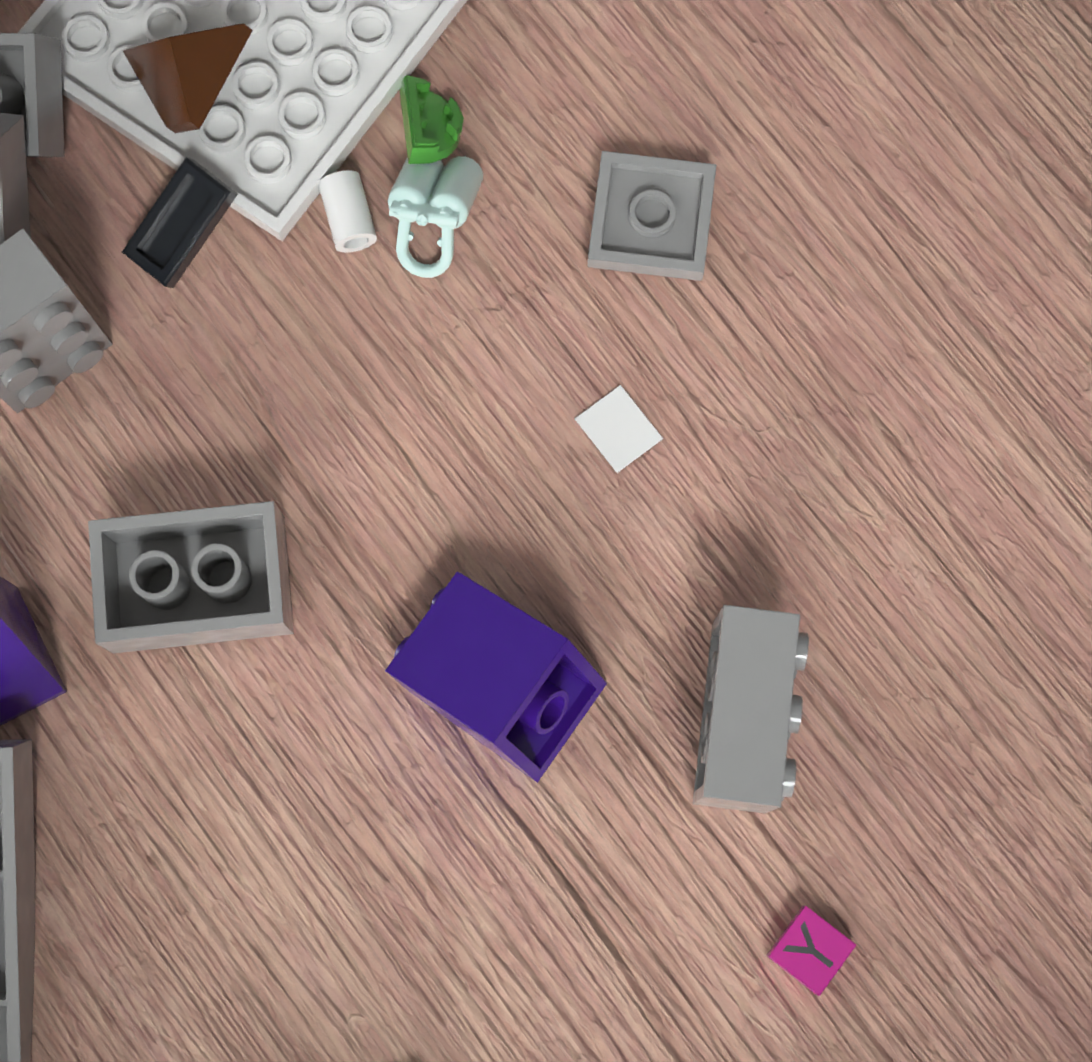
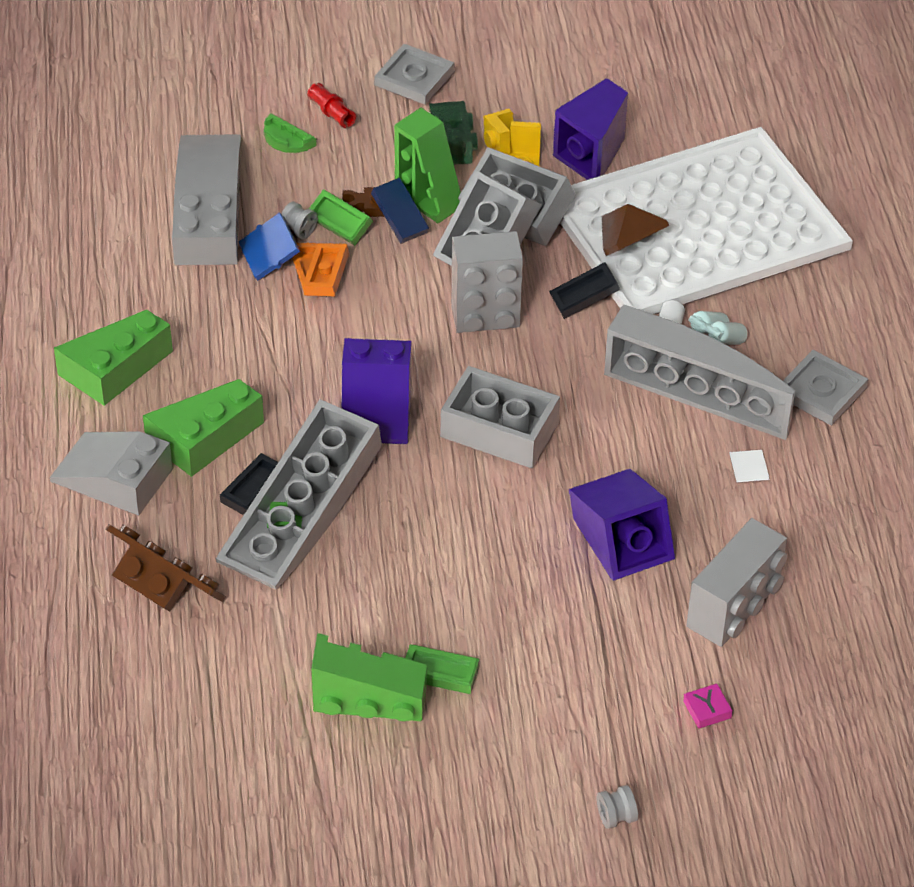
camera: 30 degrees right, 30 degrees down
bright green tile [399,75,464,164] -> none
none -> light grey slope [604,304,796,440]

